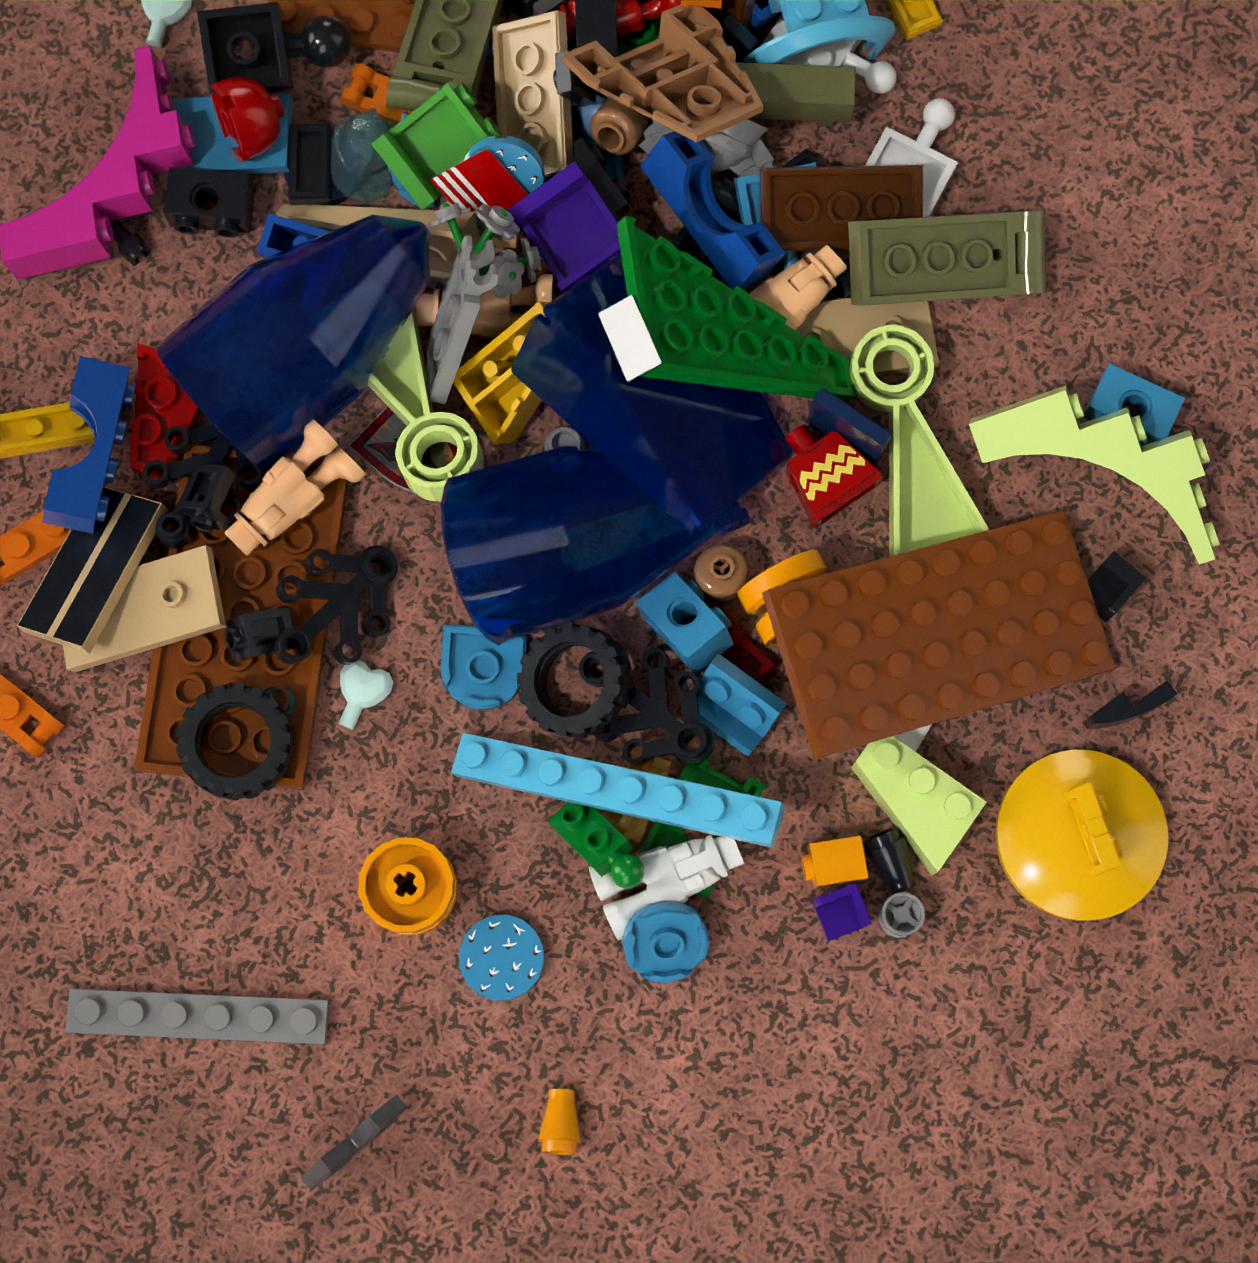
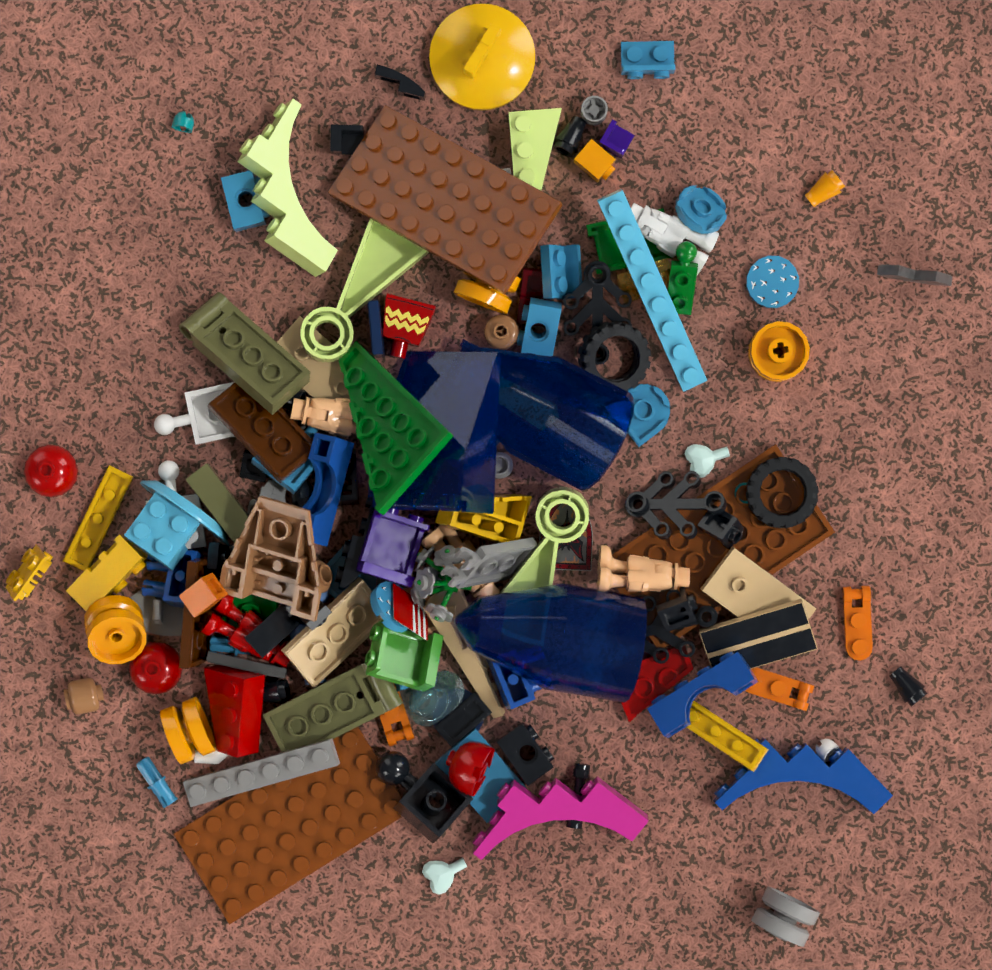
camera: 130 degrees left, 10 degrees up
light grey plate [65,989,329,1044] -> none
white sticker [598,295,662,382] -> none
none -> dark azure bracket [621,41,675,79]

